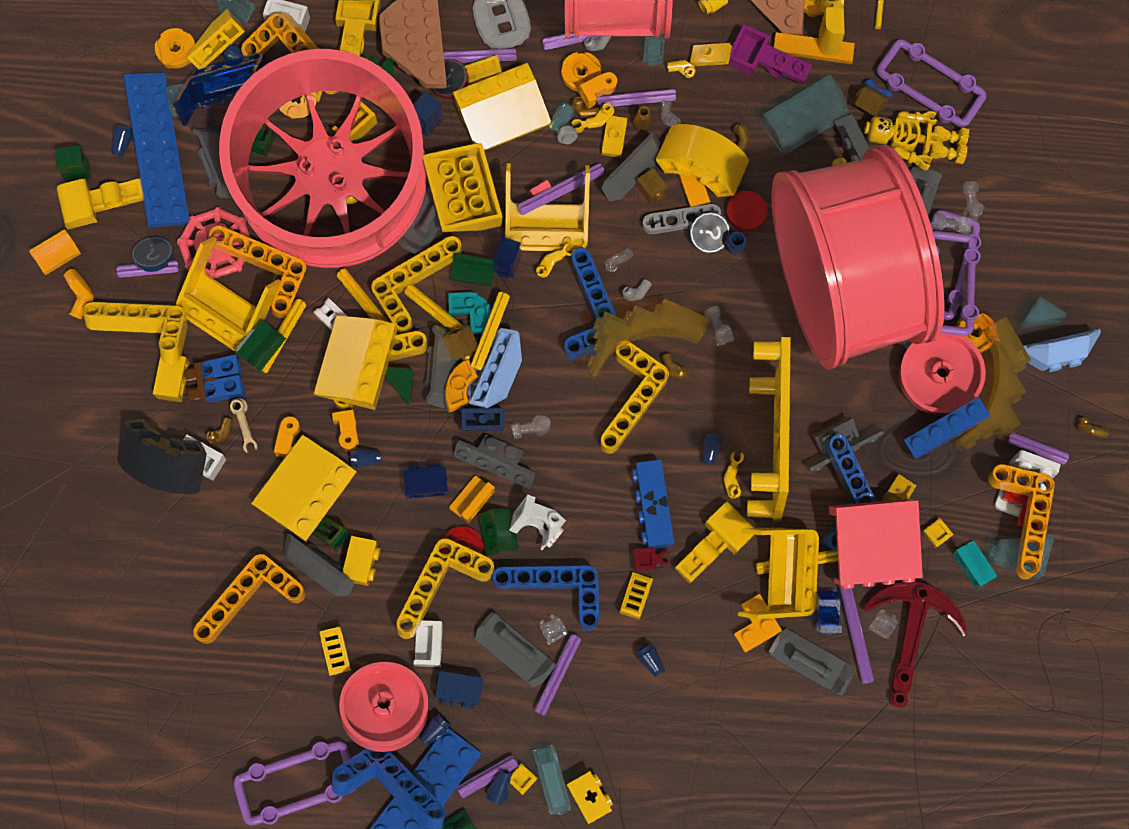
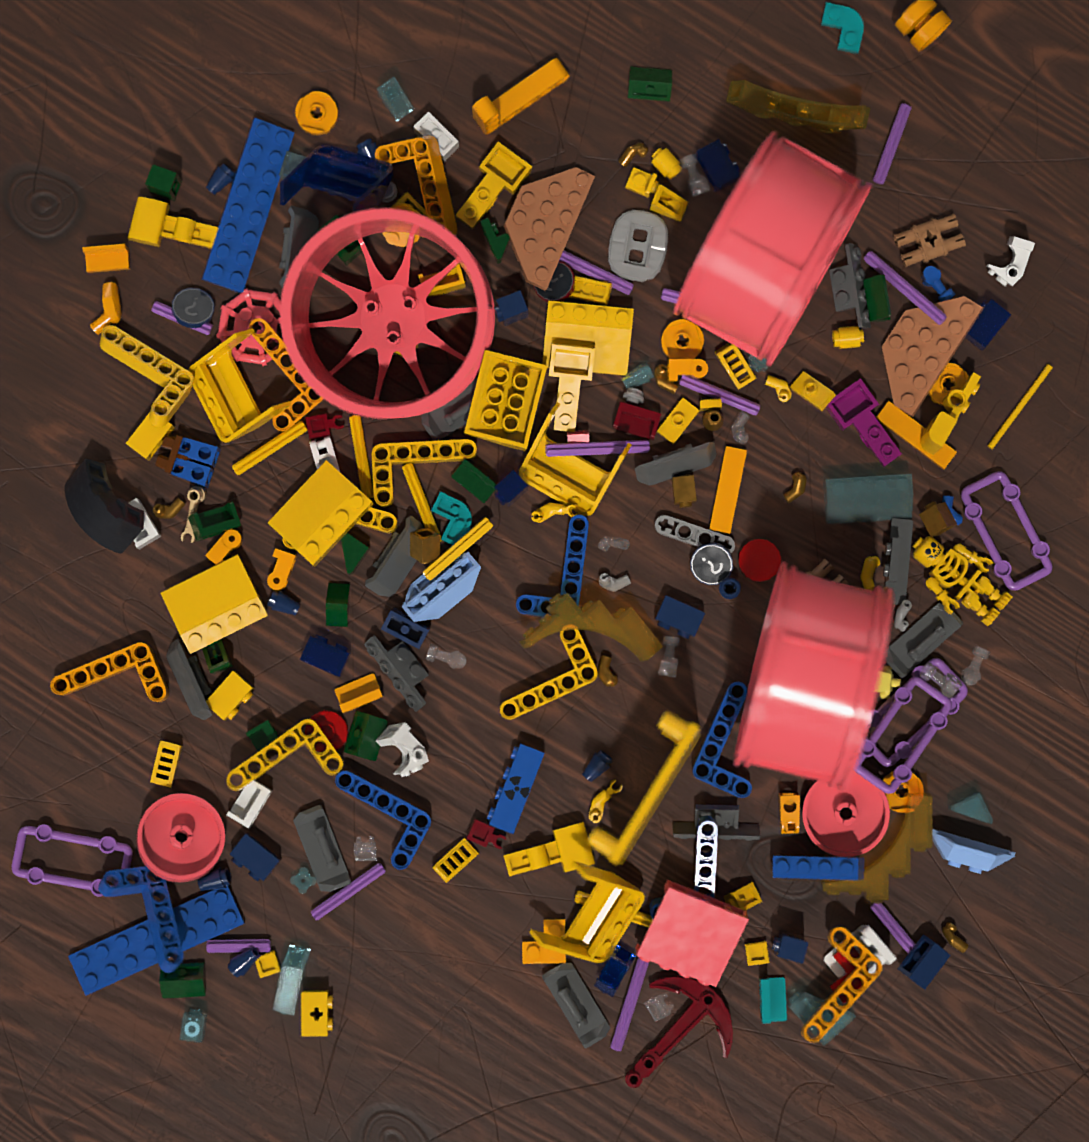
camera: 30 degrees right, 10 degrees up
yellow slope [186,9,245,71] -> none
dark green panel [235,319,286,372] -> none
light orange tile [445,359,478,413] -> none
yellow arm [572,103,614,133] -> none
dark blue cone [636,643,665,677] -> none
yellow panel [656,124,749,197] -> none
none -> dark green panel [188,501,241,542]
none -> dark green panel [246,720,279,751]
none -> clear light blue plate [290,868,316,894]
none -> dark red plate [305,414,344,439]
none -> dark green slope [326,583,350,627]
none -> yellow plate [549,343,595,432]
none -> dark red panel [613,402,661,441]
none -> dark blue brick [655,596,705,639]
none -> blue beam [692,682,752,798]
none -> yellow tile [699,399,722,411]
none -> yellow slope [714,342,756,390]
none -> dark blue brick [772,933,809,964]
none -> light orange leg [778,792,800,834]
none -> dark blue brick [898,934,951,990]

